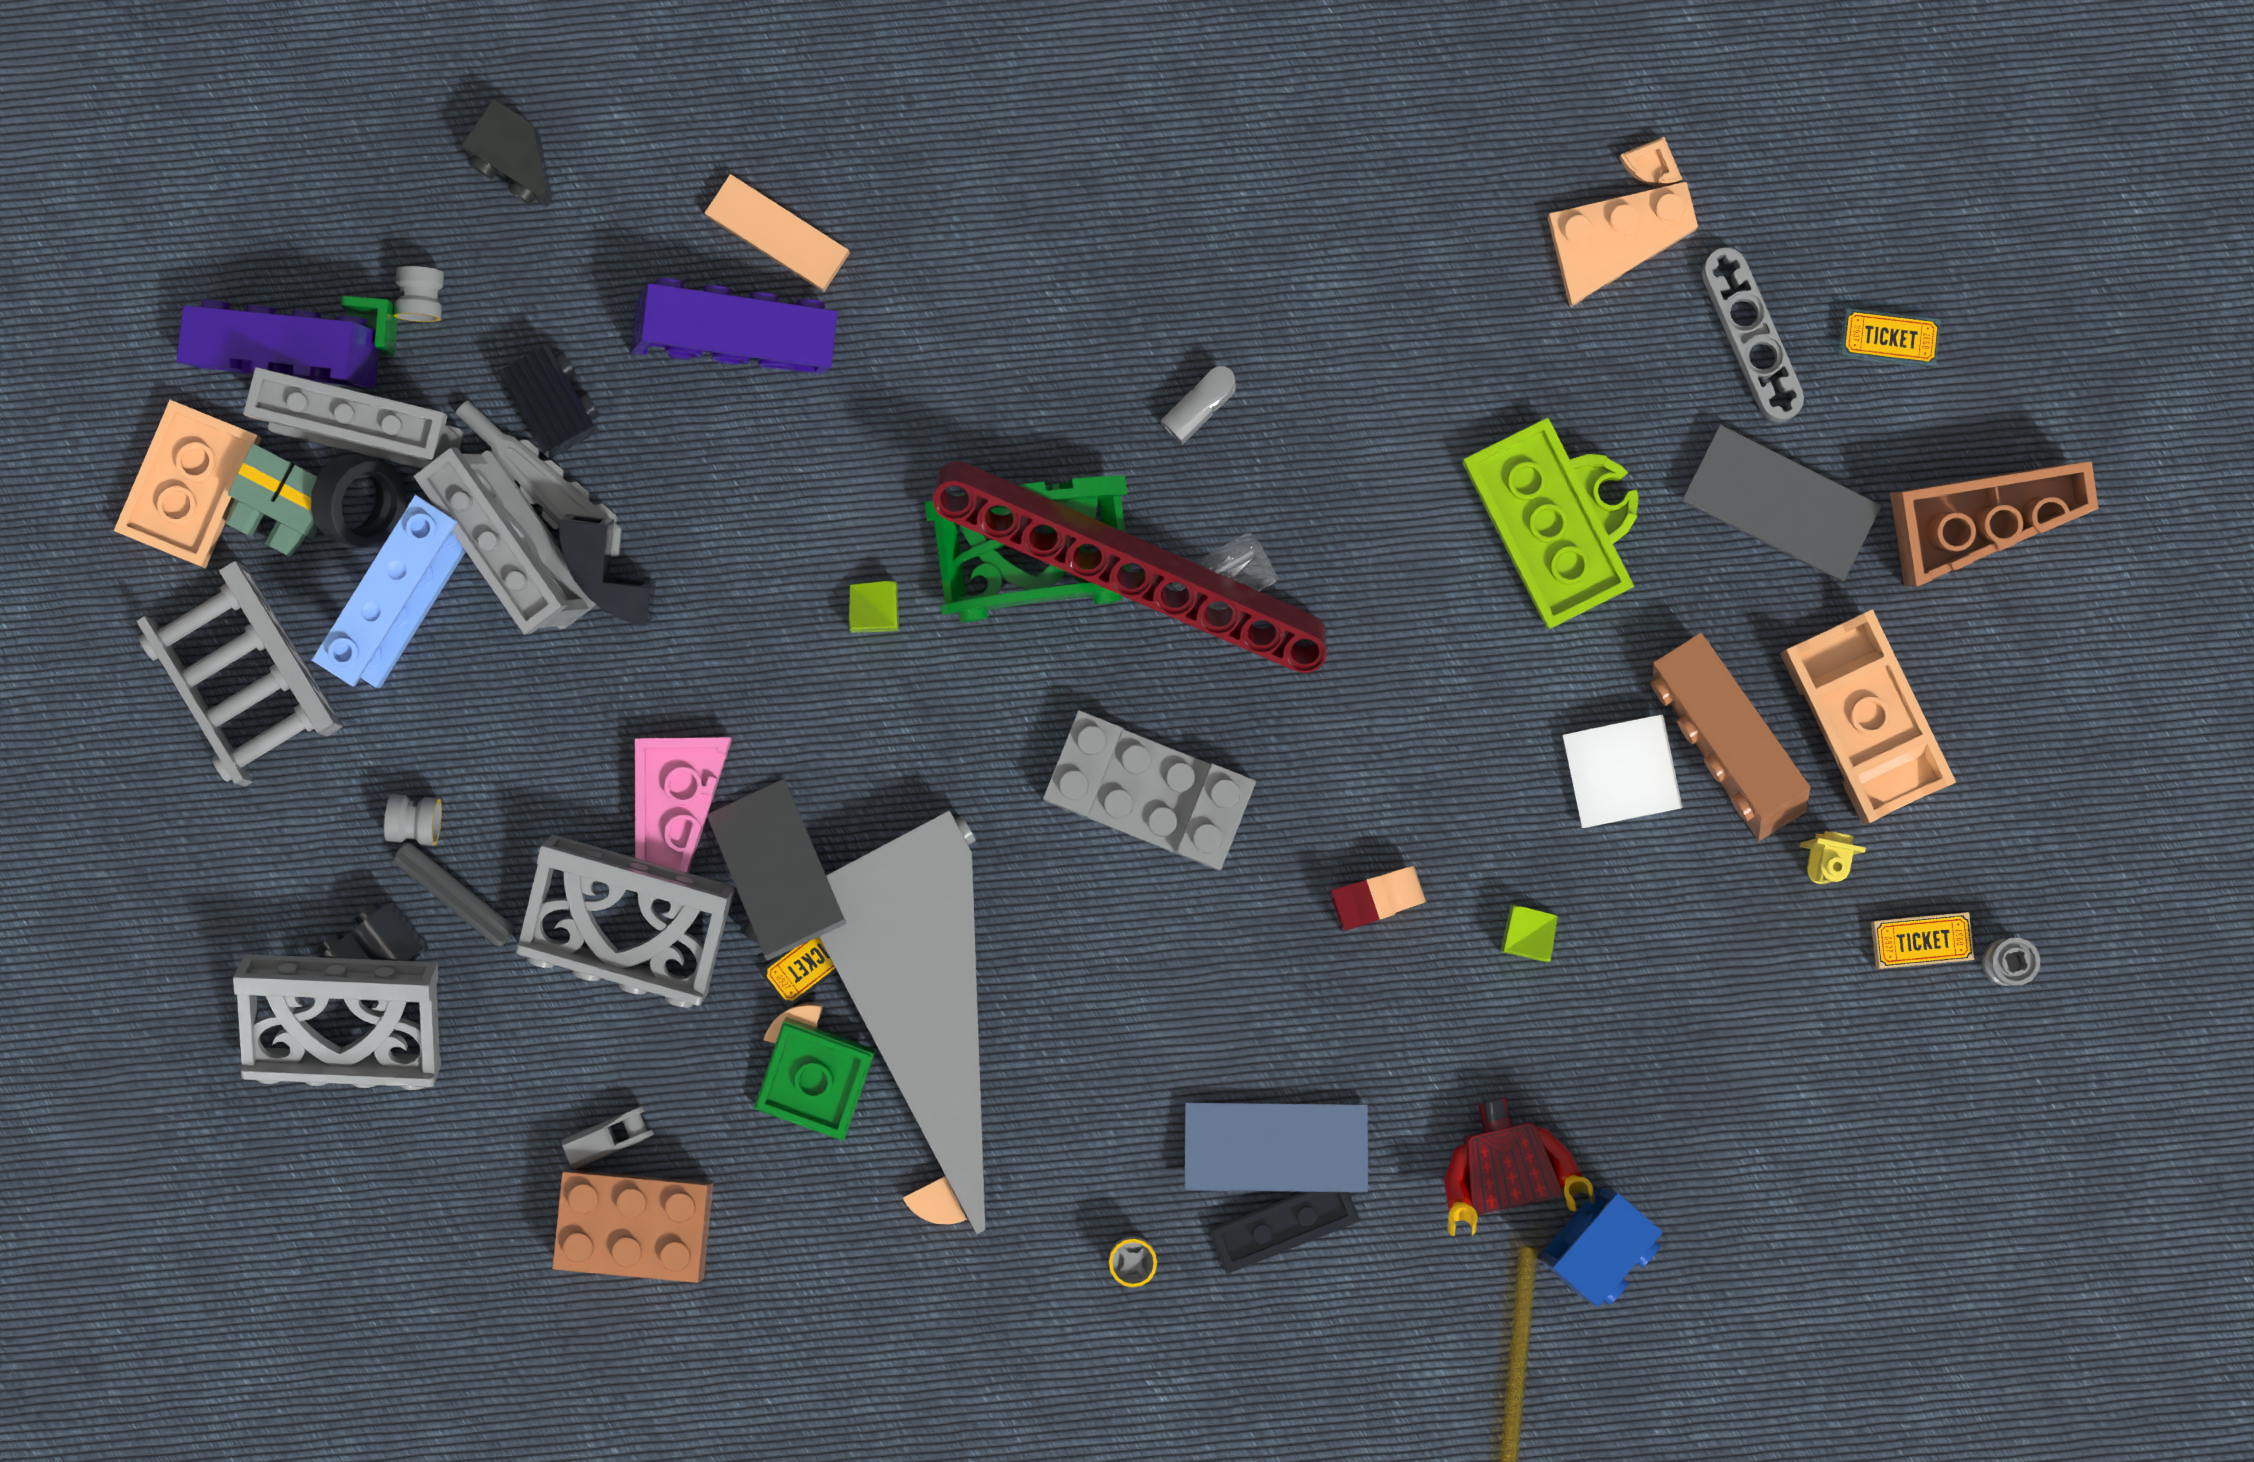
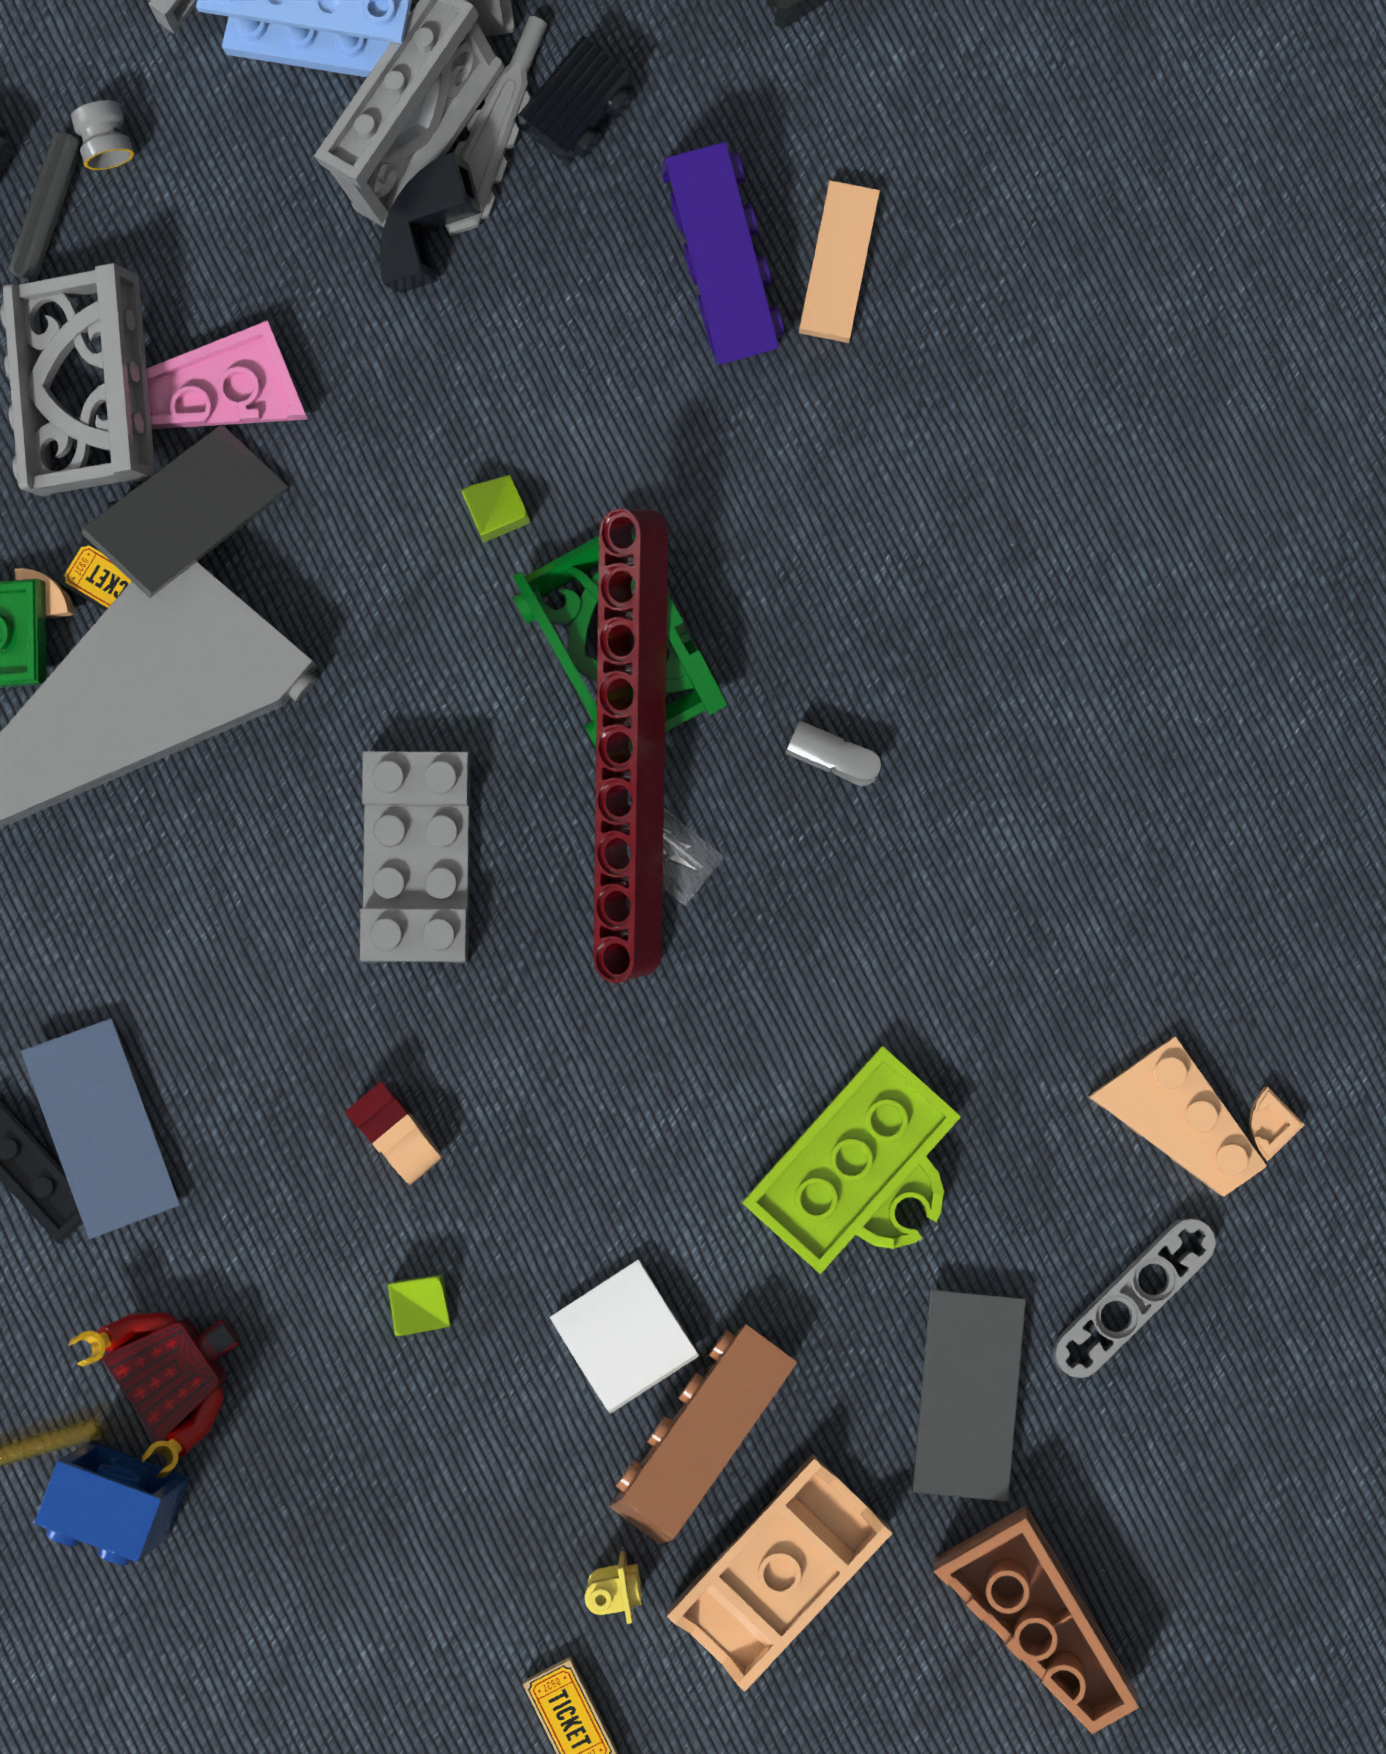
camera: 70 degrees right, 0 degrees up
tile [1839,308,1941,368] -> none

